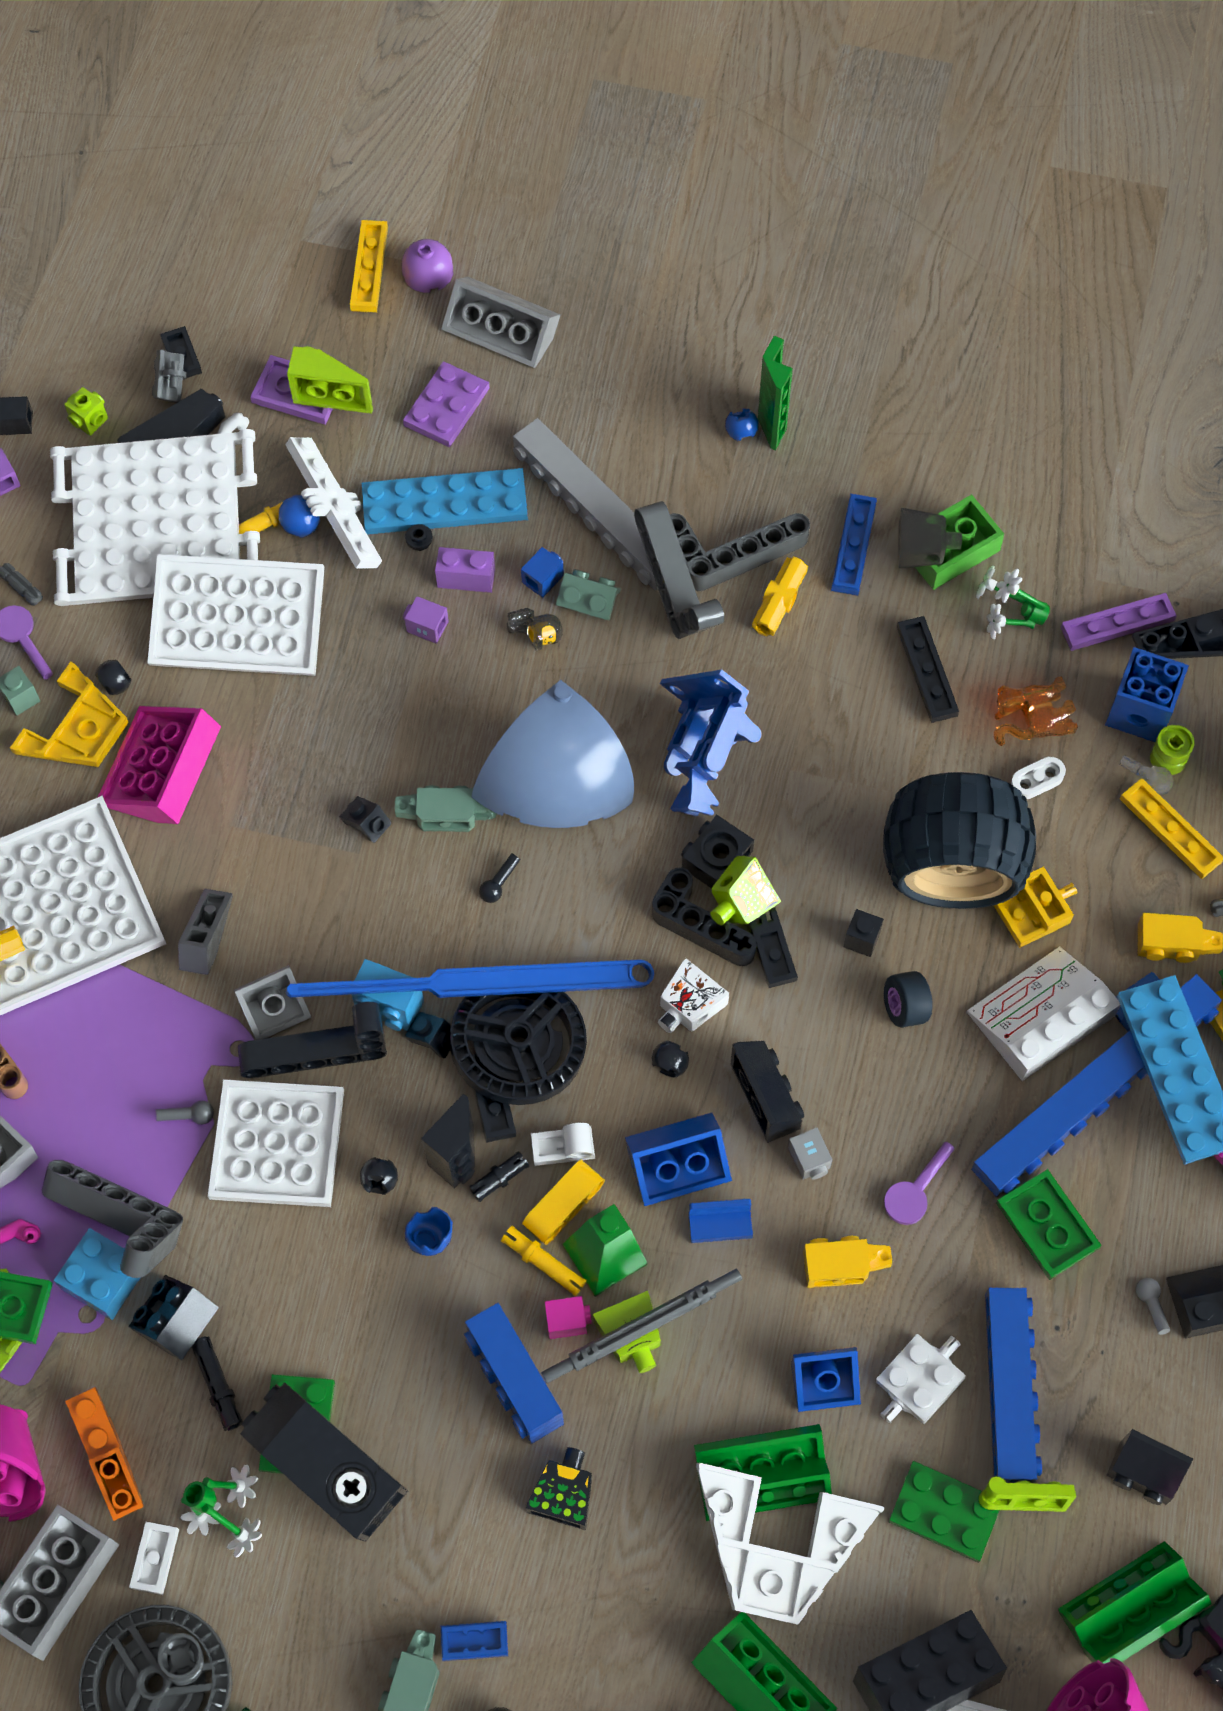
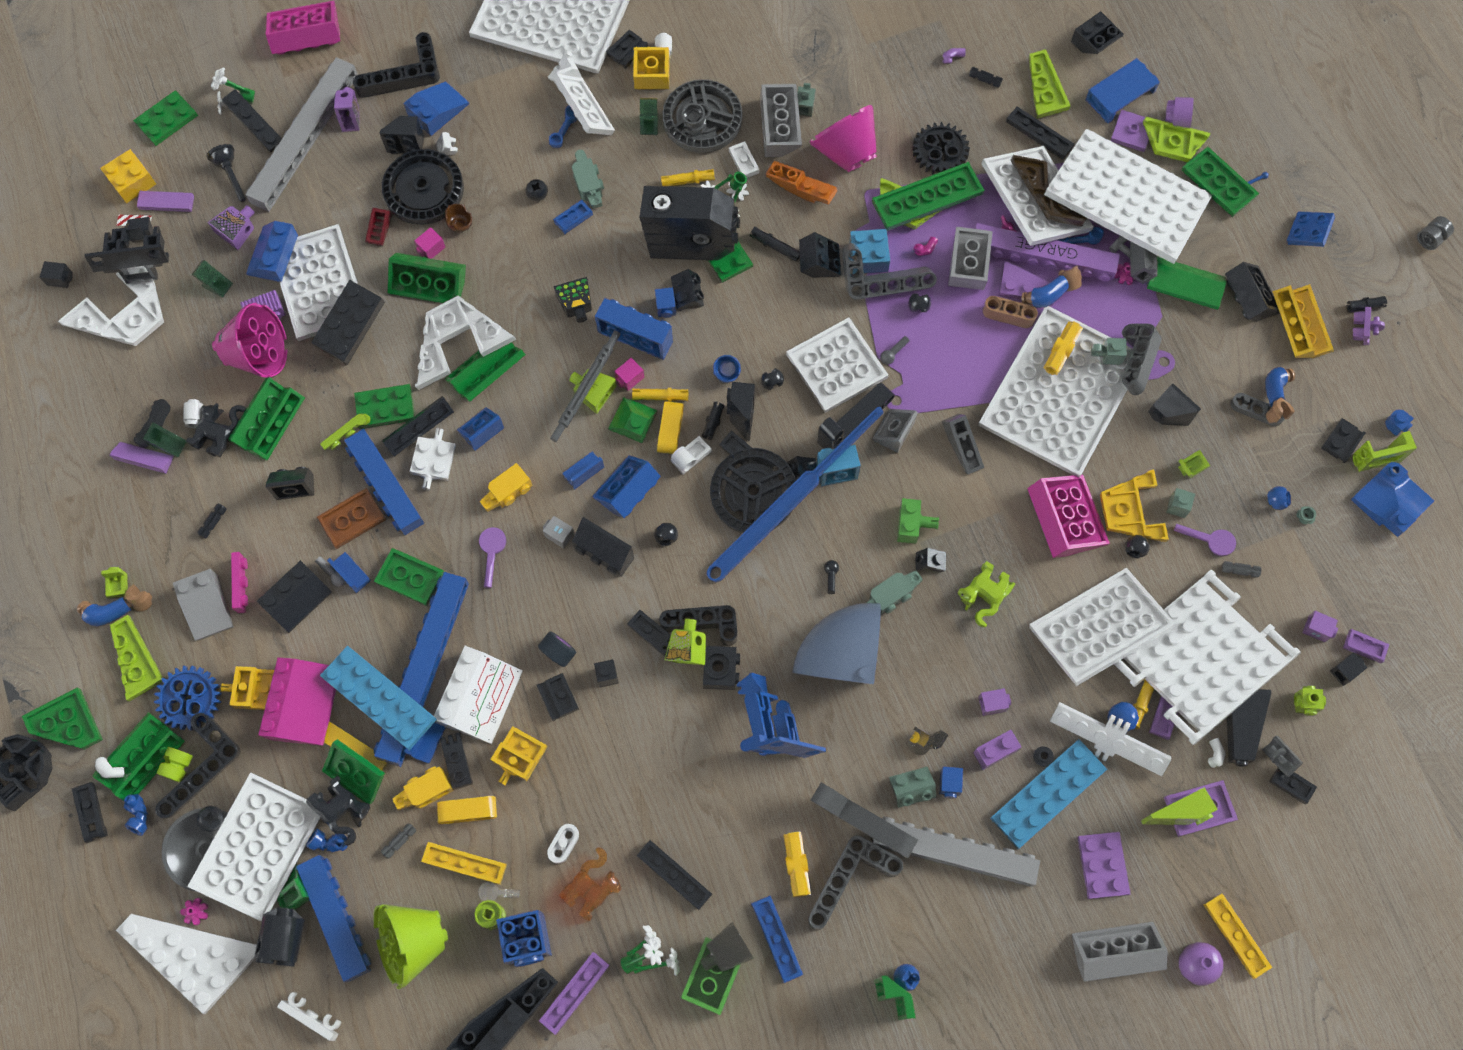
camera: 145 degrees right, 5 degrees up
white torso [658,959,729,1033] -> none
black wheel [883,772,1036,909] -> none
none -> dark orange tile [317,488,387,549]
none -> blue panel [327,552,371,593]
none -> black plate [382,396,454,457]
none -> yellow beam [437,796,497,824]
none -> black hinge [440,732,473,790]
none -> black plate [537,673,579,721]
none -> blue brick [655,287,676,318]
none -> yellow pin [661,169,715,186]
none -> black bracket [671,268,704,311]
none -> bright green brick [897,498,939,544]
none -> black piece [908,294,931,312]
none -> lime animal [957,561,1016,627]
none -> medium lavender plate [1149,696,1178,740]

